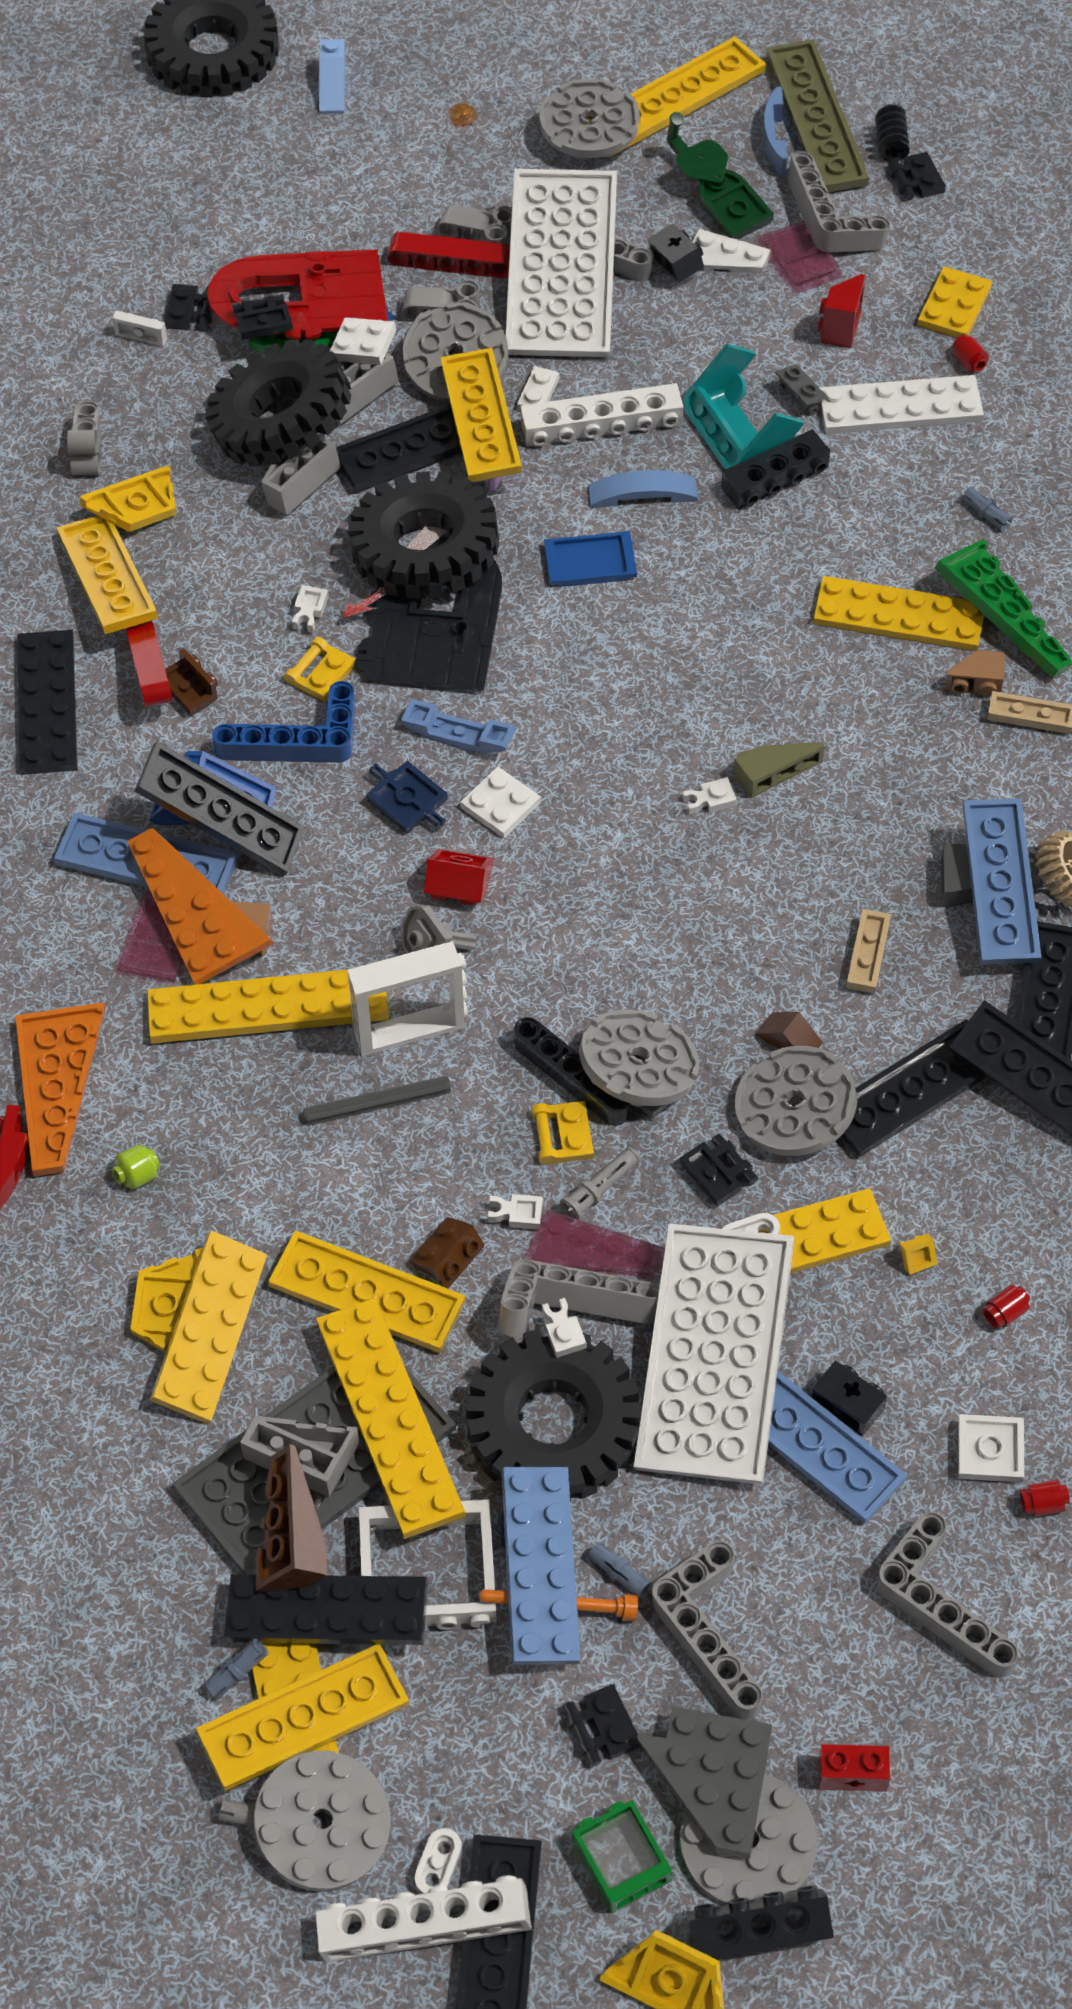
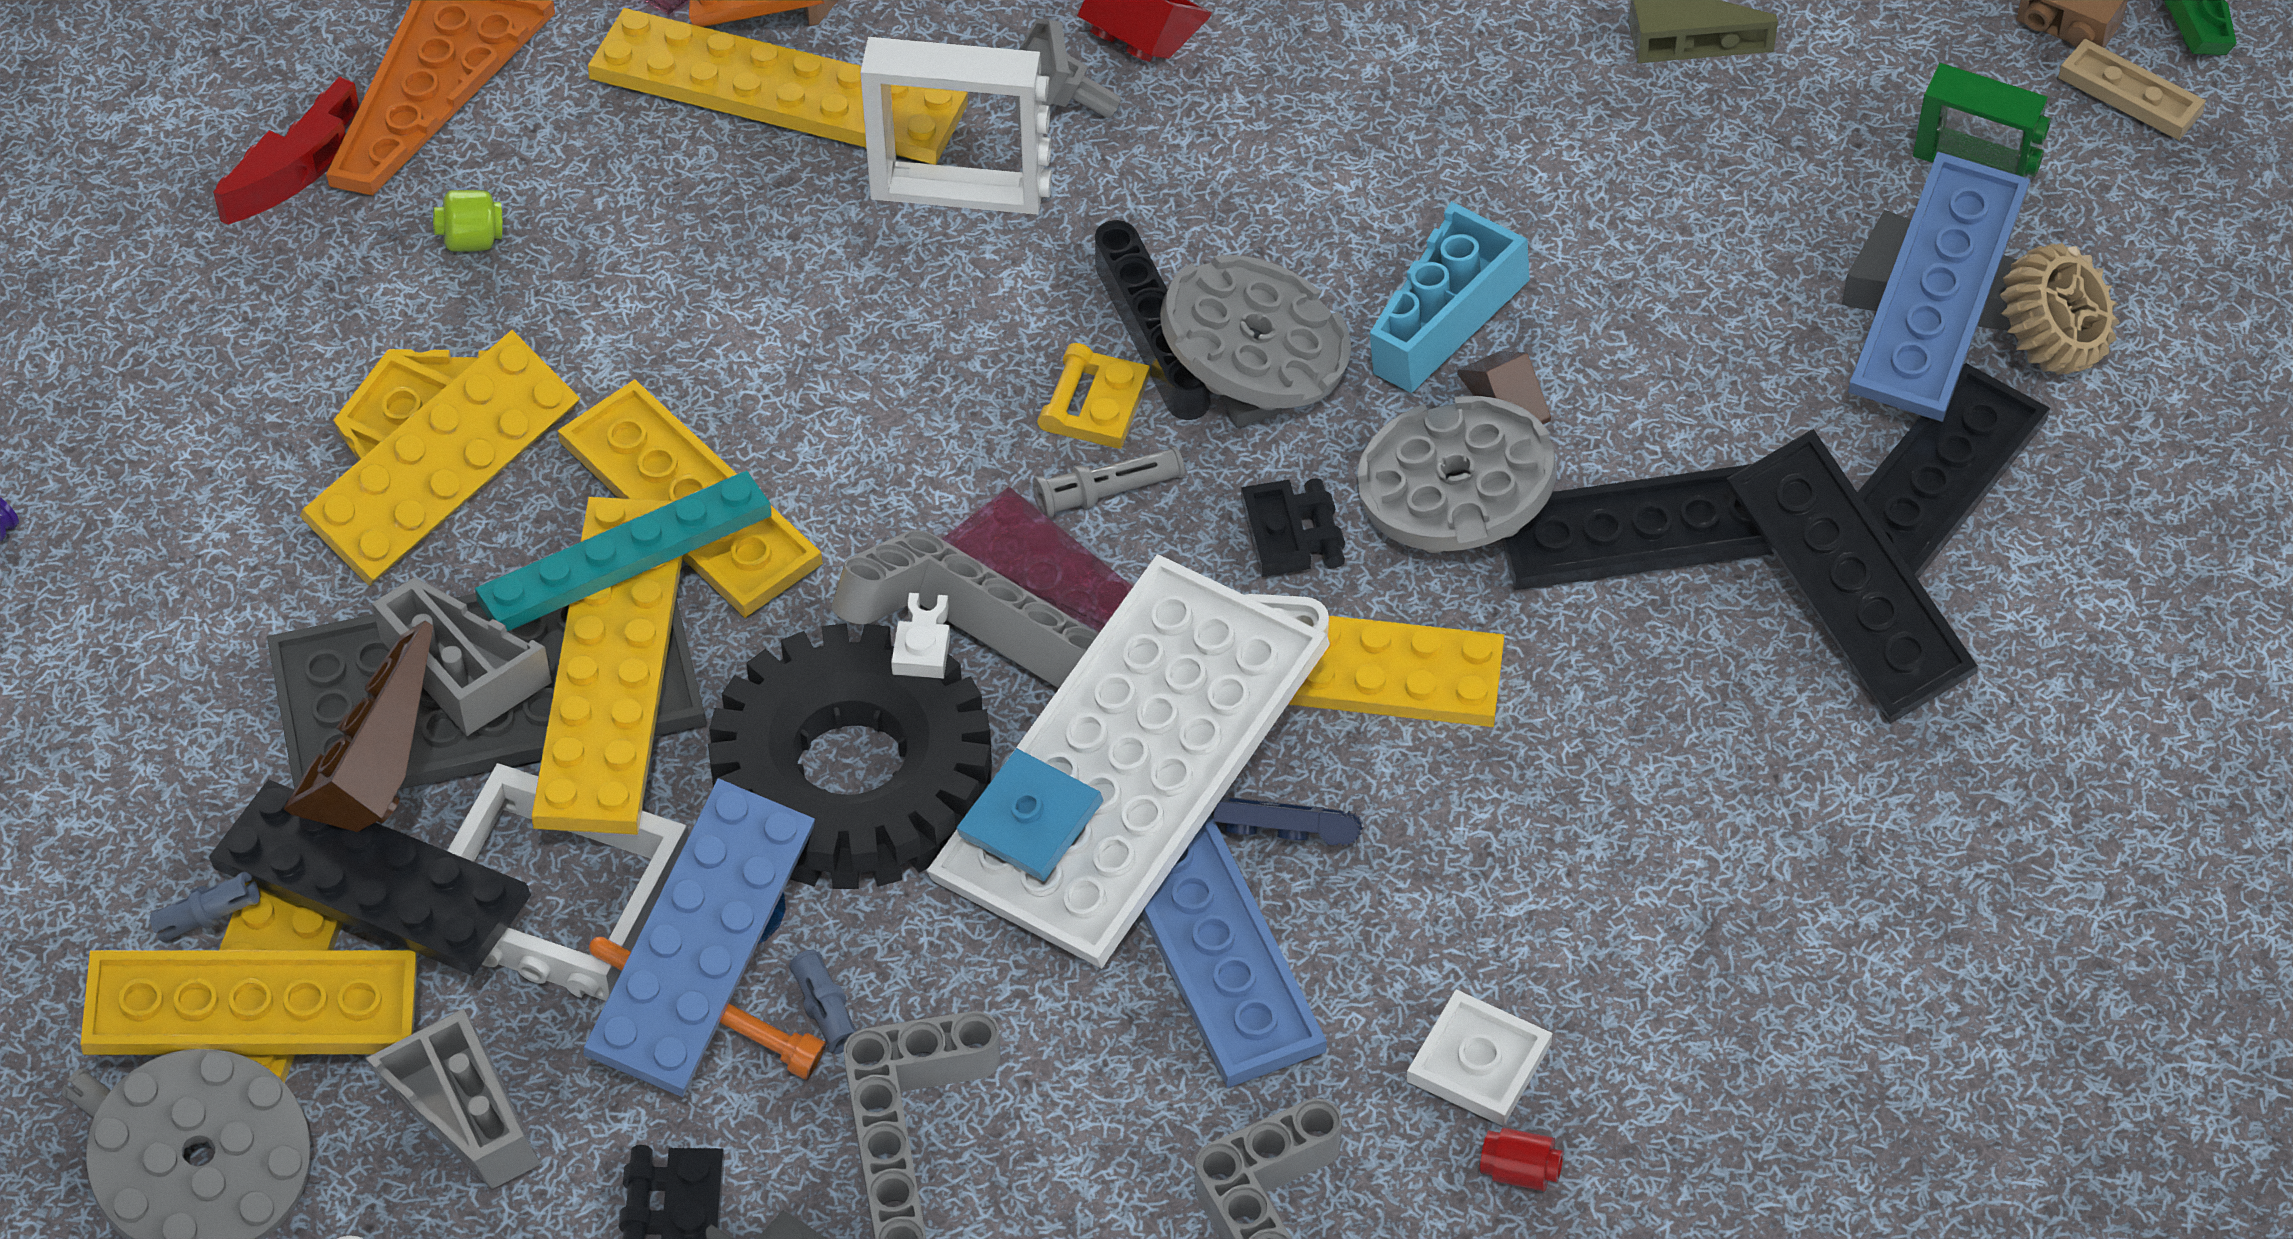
camera: 25 degrees right, 5 degrees down
dark grey axle [303,1076,451,1125] -> none
reddish brown bracket [409,1217,484,1289] -> none
white plate [488,1194,543,1230] -> none
white plate [682,777,737,815] -> none
black brick [811,1360,887,1436] -> none
tan plate [846,909,891,994] -> none
yellow tile [900,1233,938,1275] -> none
red brick [982,1284,1030,1329] -> none
none -> light grey wedge [365,1008,541,1189]
none -> teal plate [475,470,772,631]
none -> dark azure plate [957,748,1104,881]
none -> dark blue hinge [1213,796,1364,846]
none -> medium azure wedge [1370,201,1530,393]
none -> green window [1913,62,2051,178]

